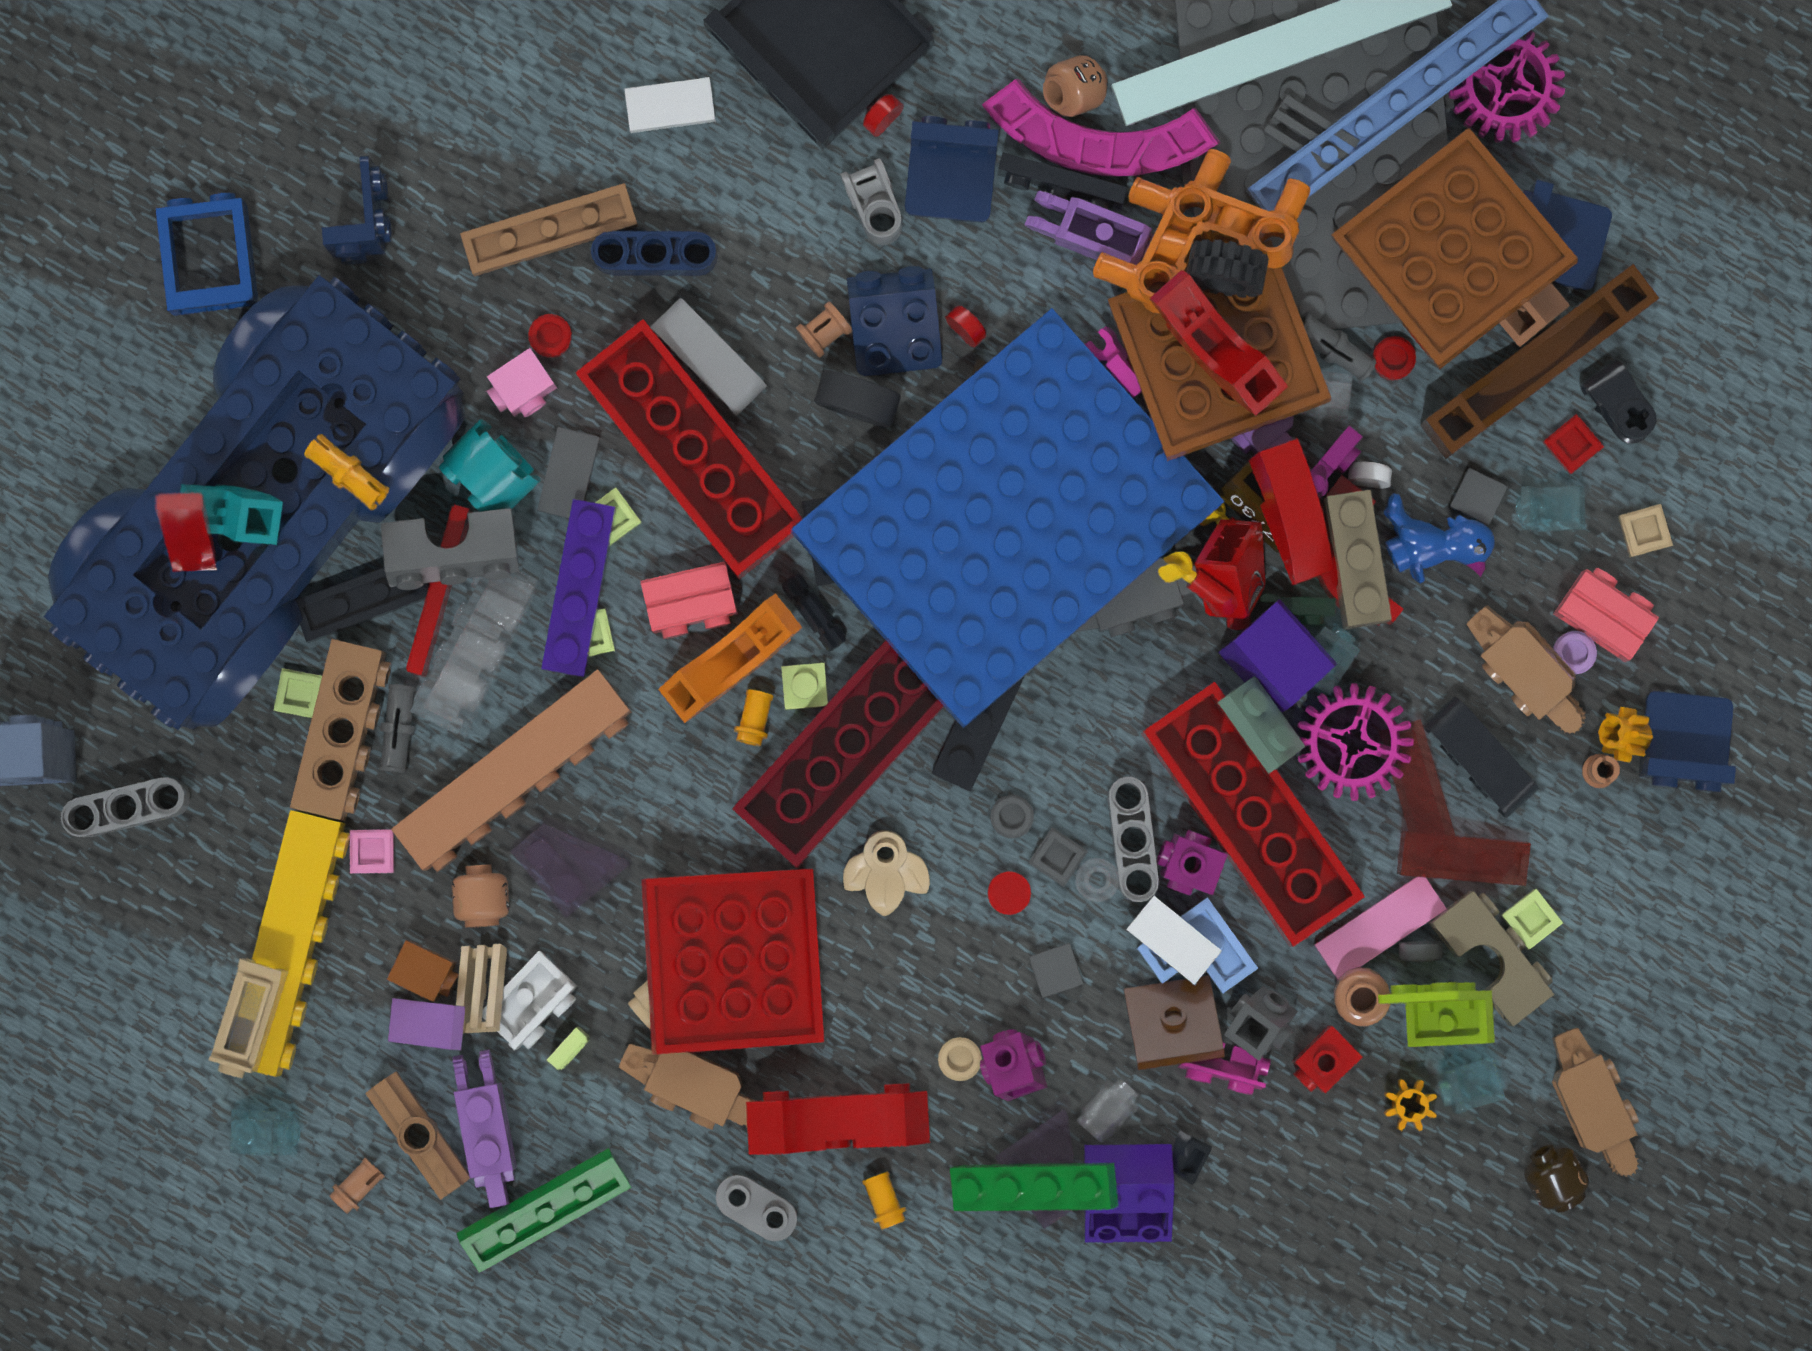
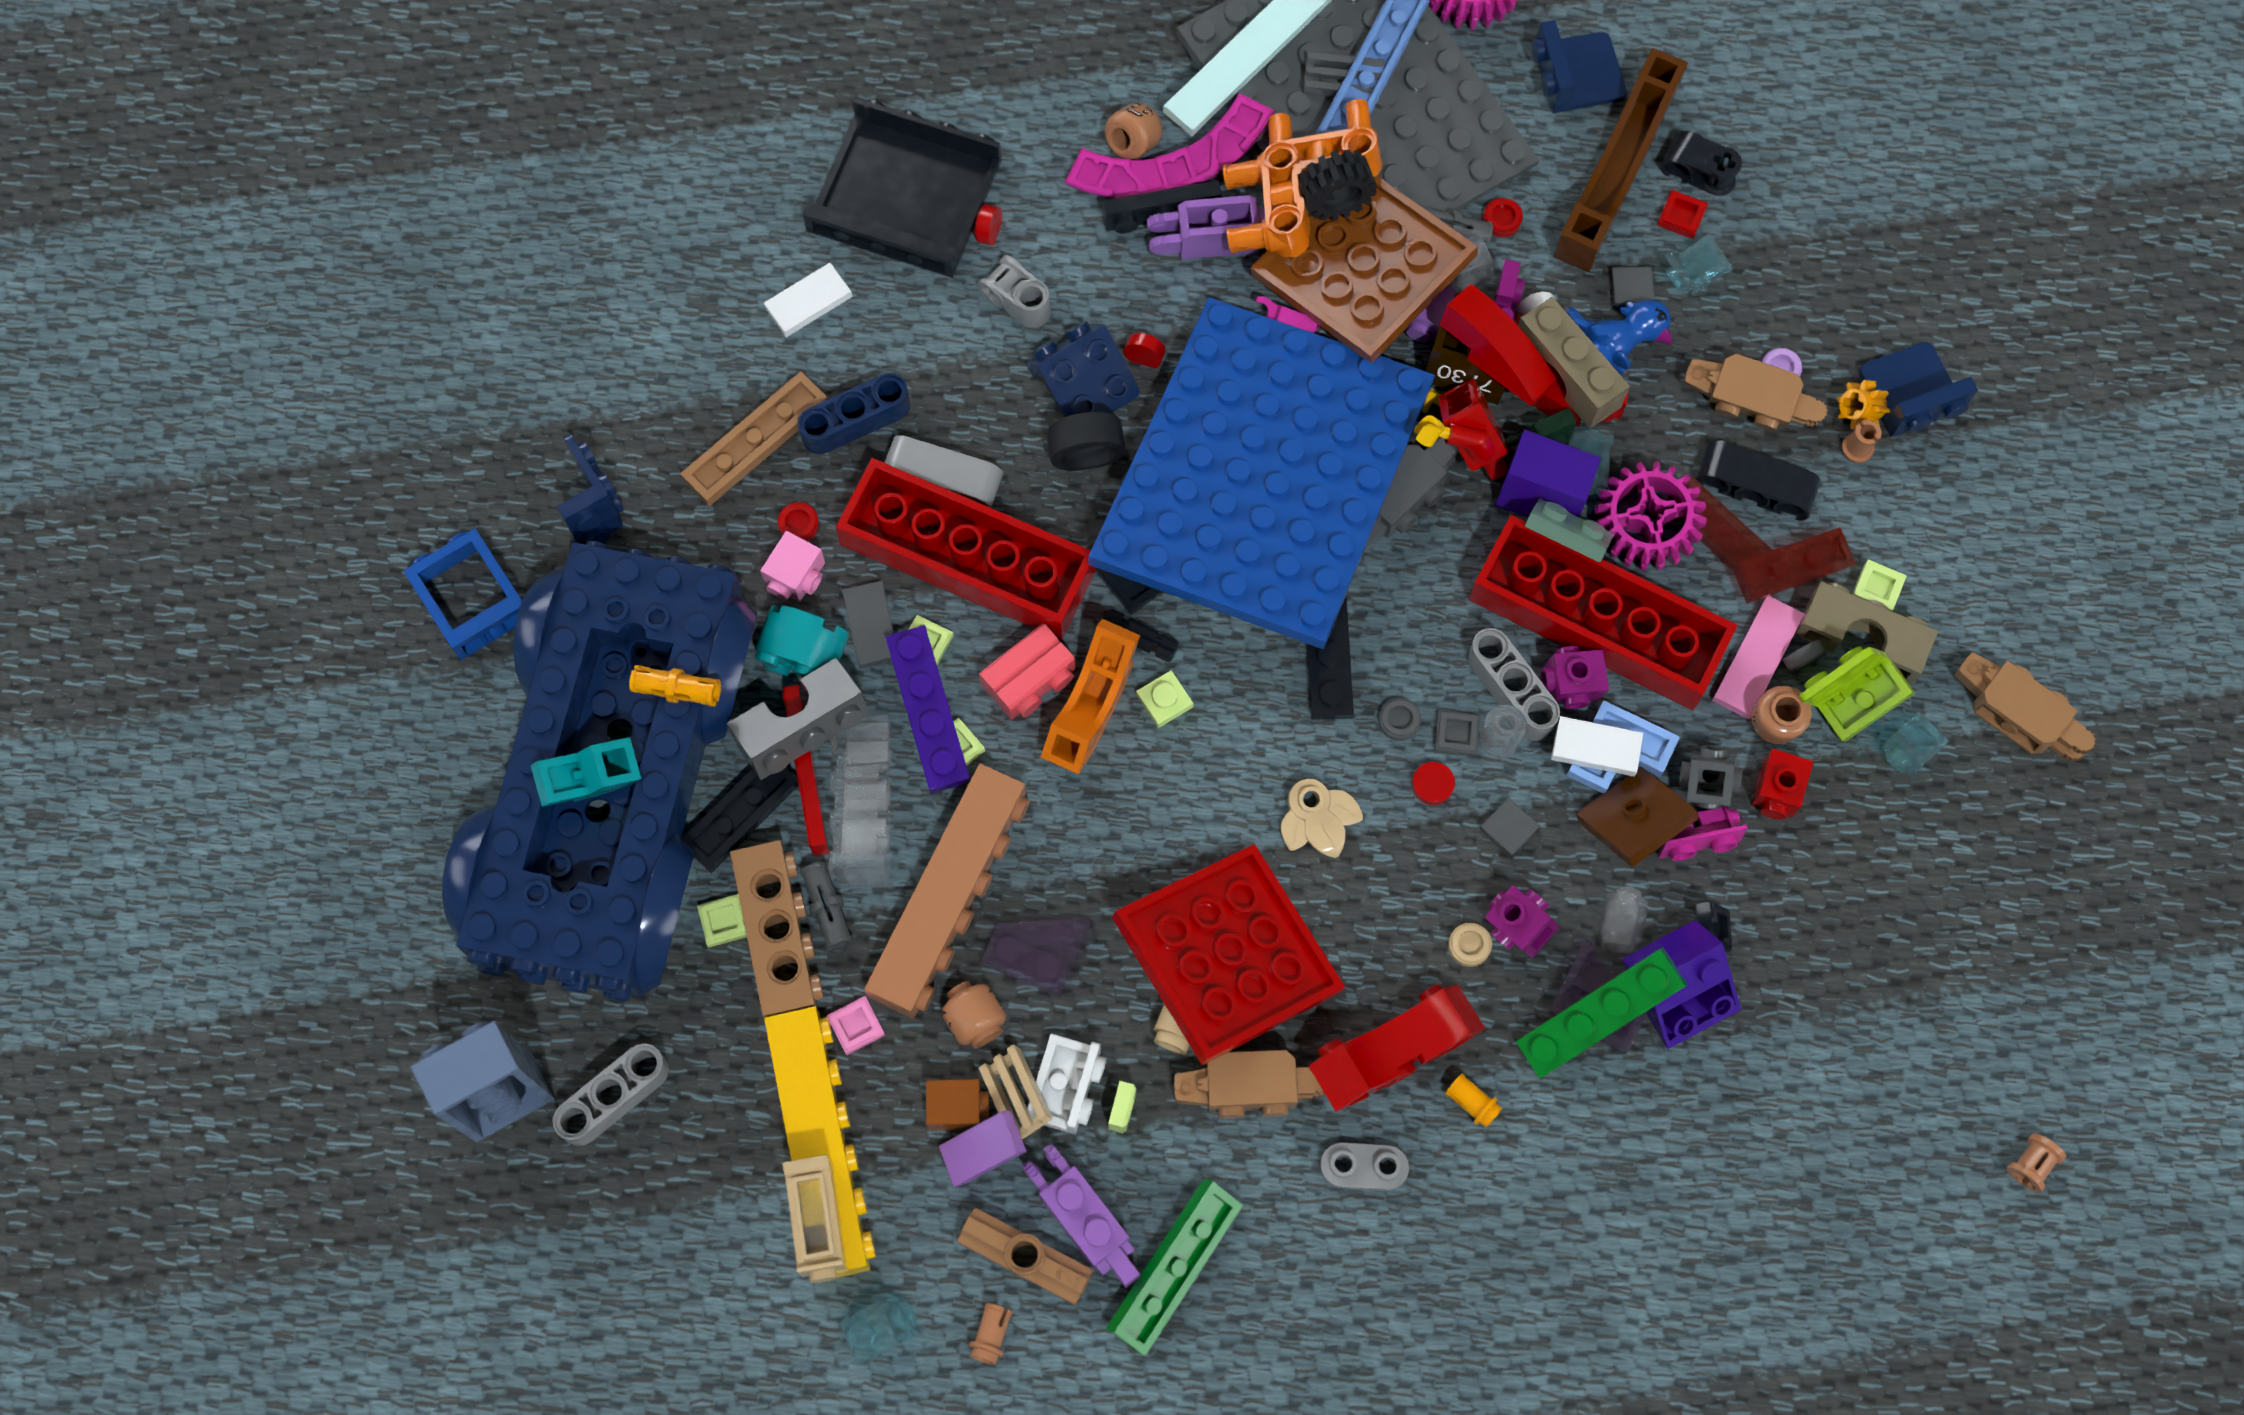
camera: 30 degrees left, 15 degrees down
red tile [156,493,217,572] -> none
dark red brick [732,640,944,868] -> none
light orange pin [734,689,774,746] -> none
nougat bush [796,301,853,358] -> none
dark blue bracket [905,116,999,223] -> none
red arch [1149,270,1288,416] -> none
dark orange plate [1331,128,1578,370] -> none
light orange gear [1383,1079,1437,1131] -> none
nougat brick [1500,283,1570,347] -> none
dark brown head [1524,1144,1589,1212] -> none
coral brick [1553,568,1659,662] -> none
tan tile [1618,504,1673,558] -> none

